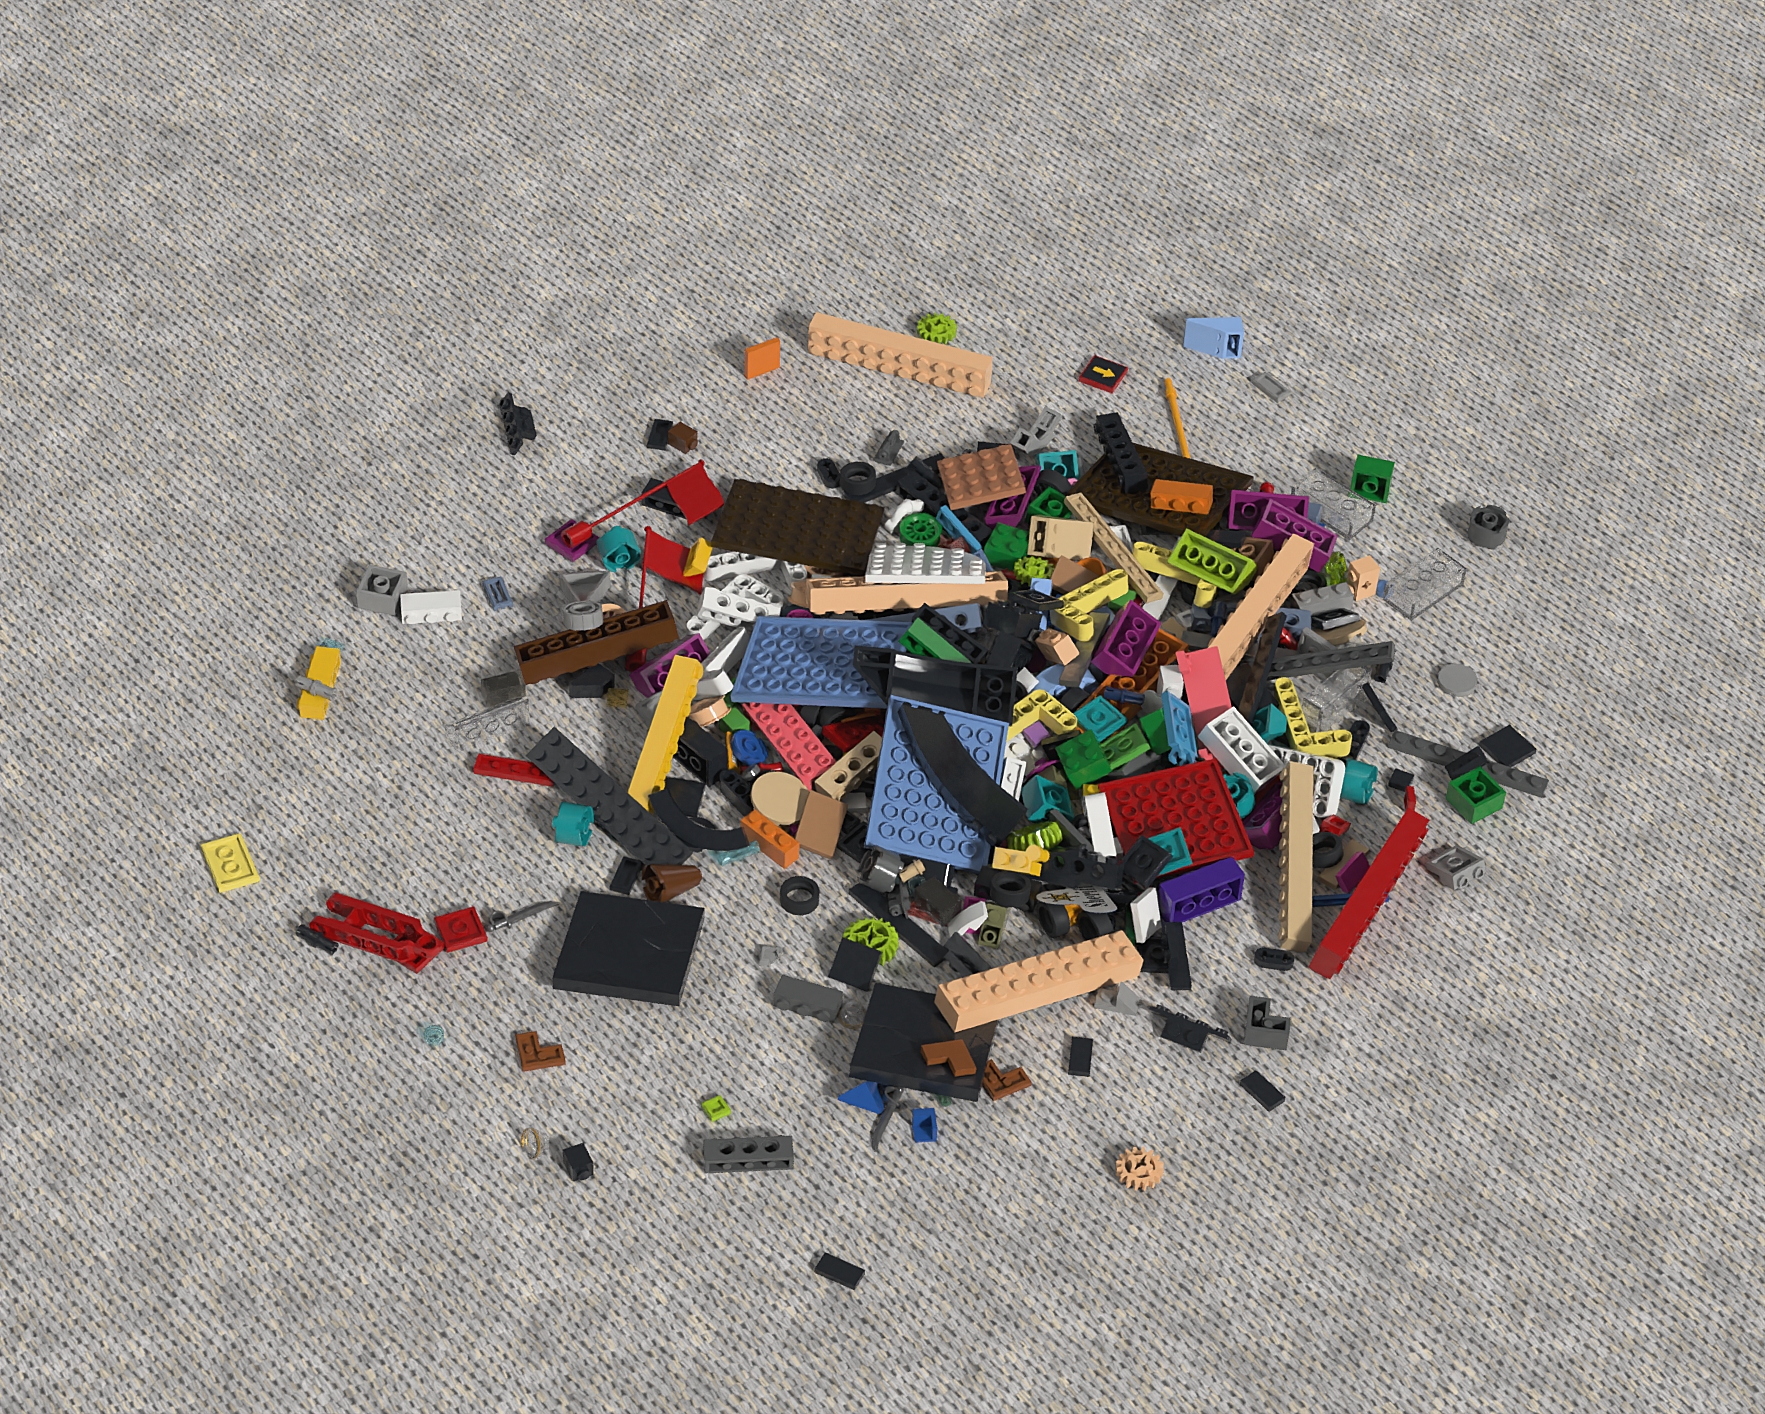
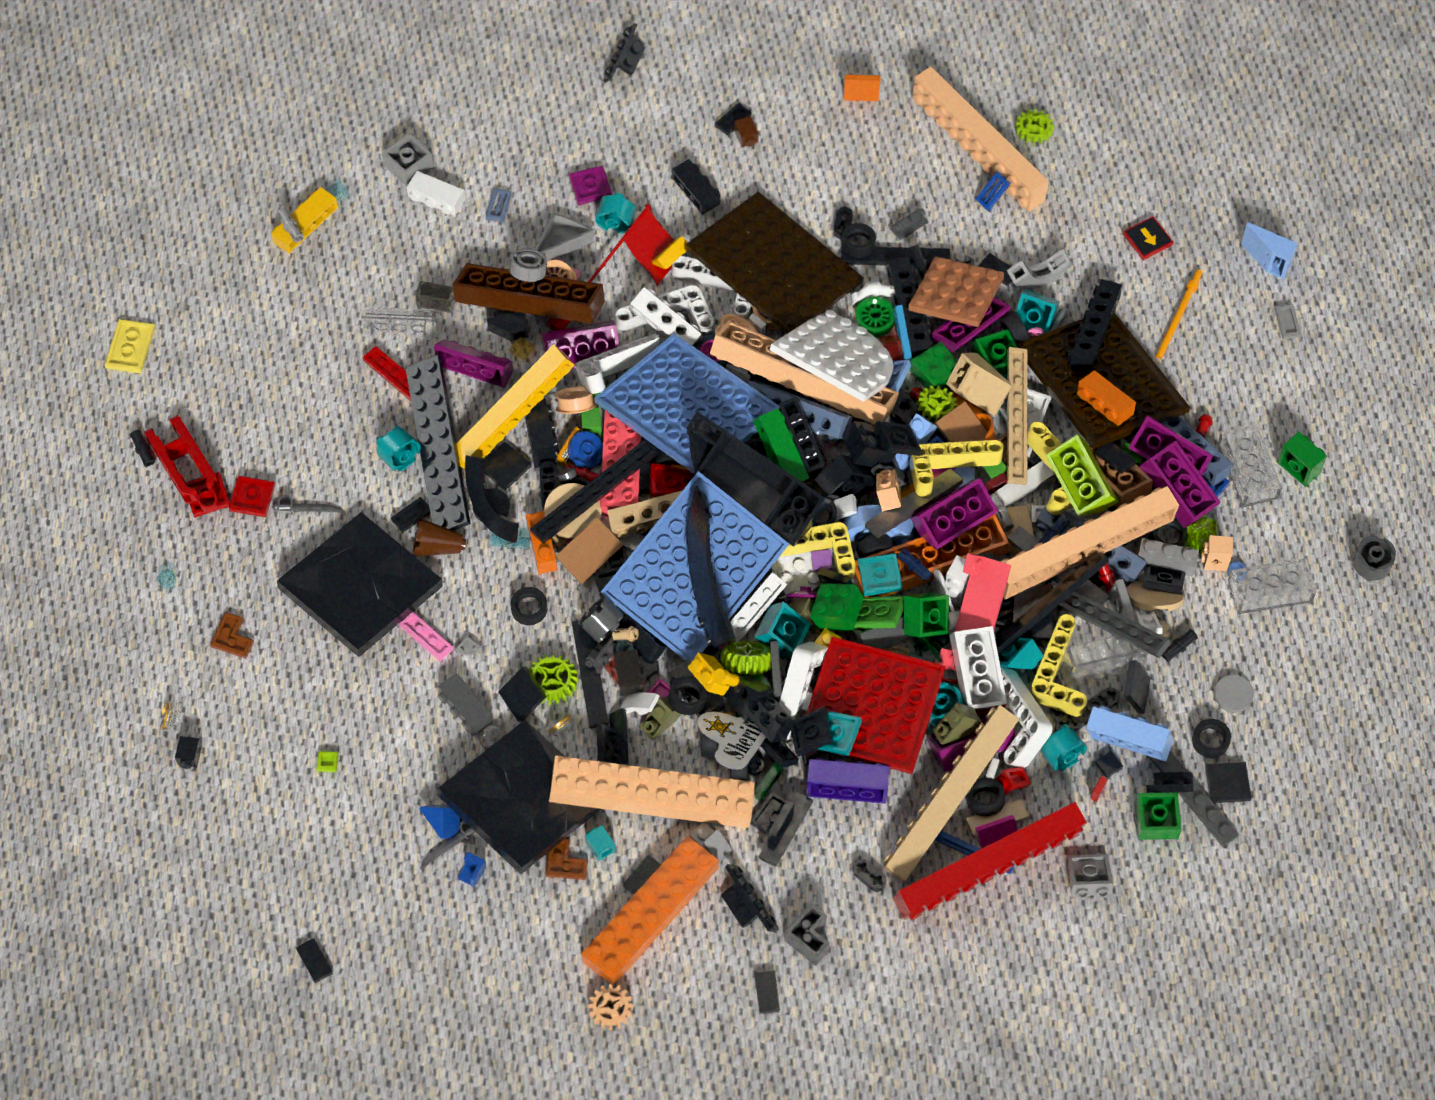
camera: 35 degrees right, 15 degrees up
red flag [561,459,724,549] -> none
dark grey brick [703,1135,794,1174] -> none
dark orange tile [921,1039,976,1077] -> none
white tile [1130,888,1161,943] -> none
dark azure tile [1161,691,1198,766] -> none
none -> bright pink tile [399,612,454,662]
none -> magenta slope [434,339,514,388]
none -> black tile [530,439,659,544]
none -> clear piece [548,714,574,739]
none -> orange brick [581,836,719,986]
none -> teal brick [585,826,616,861]
none -> olive slope [933,703,982,745]
none -> blue tile [976,171,1011,211]
none -> light blue brick [1086,706,1174,761]
none -> black tyre [1192,718,1231,758]

